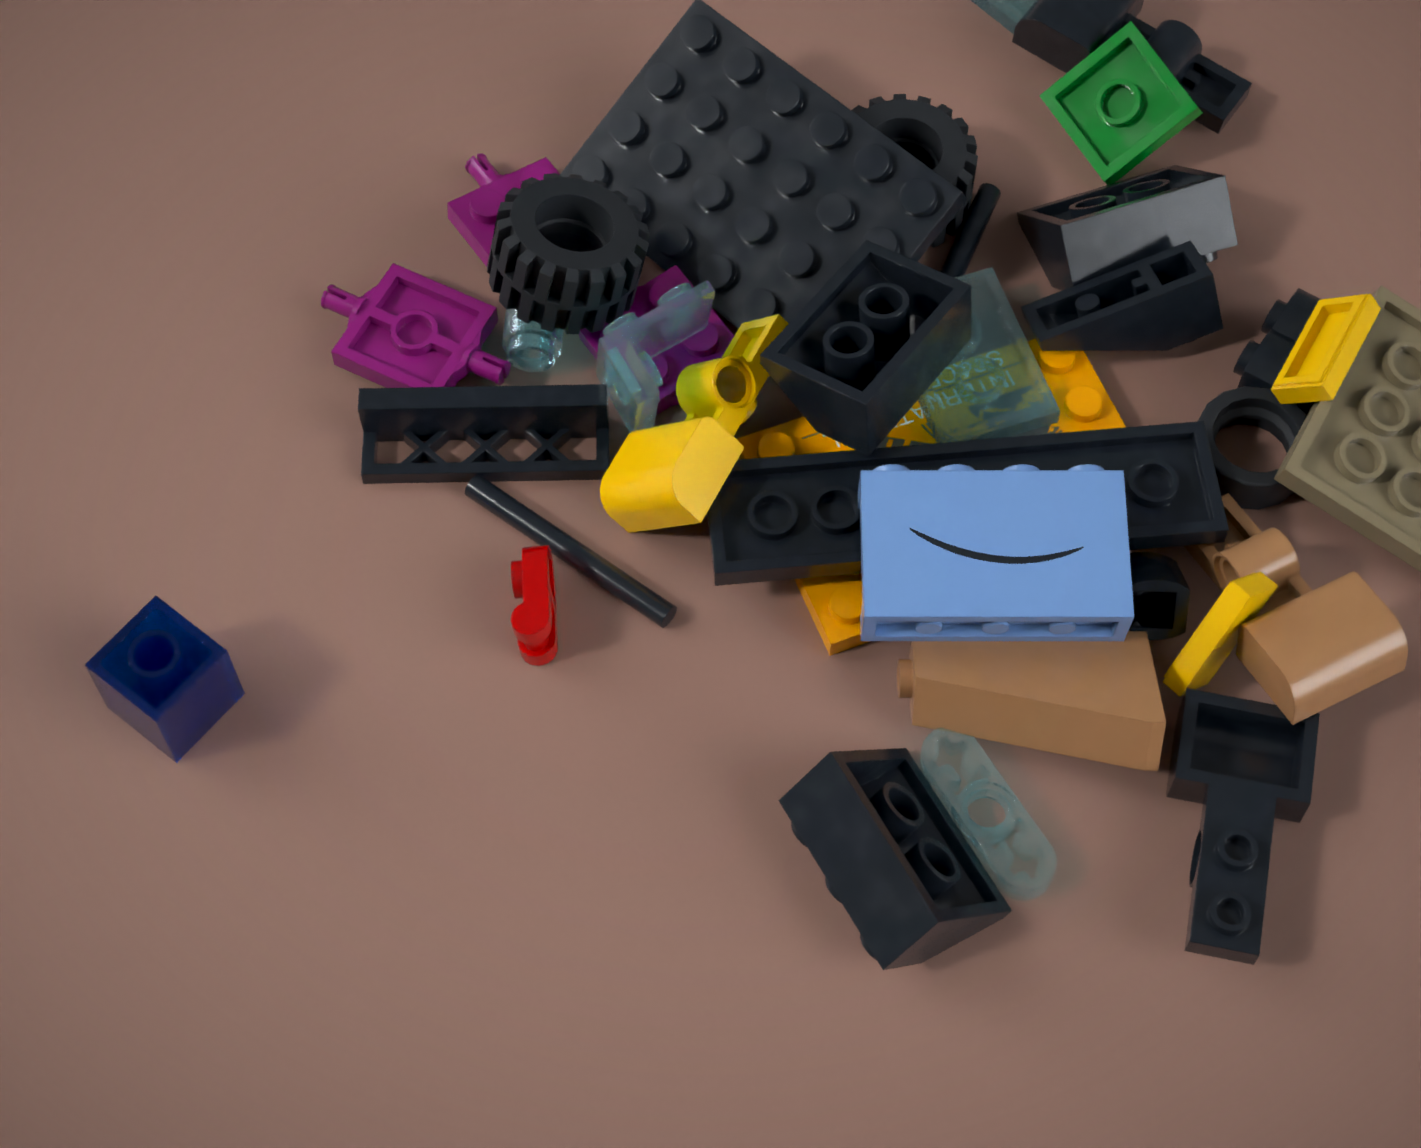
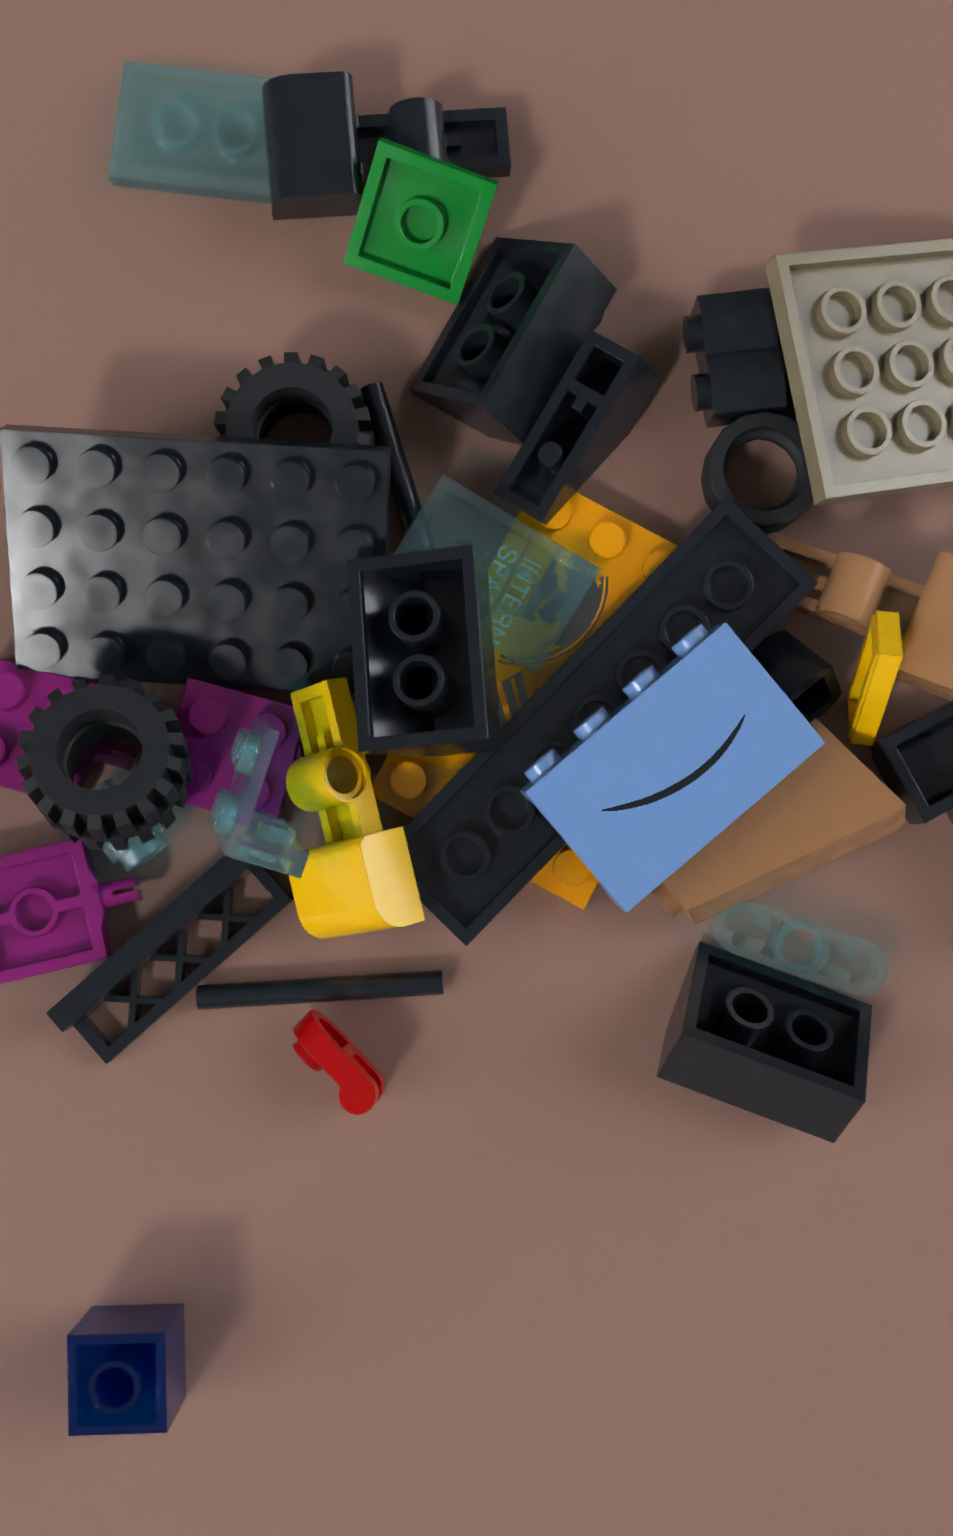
camera: 40 degrees left, 25 degrees up
yellow tile [1271,294,1381,404] -> none

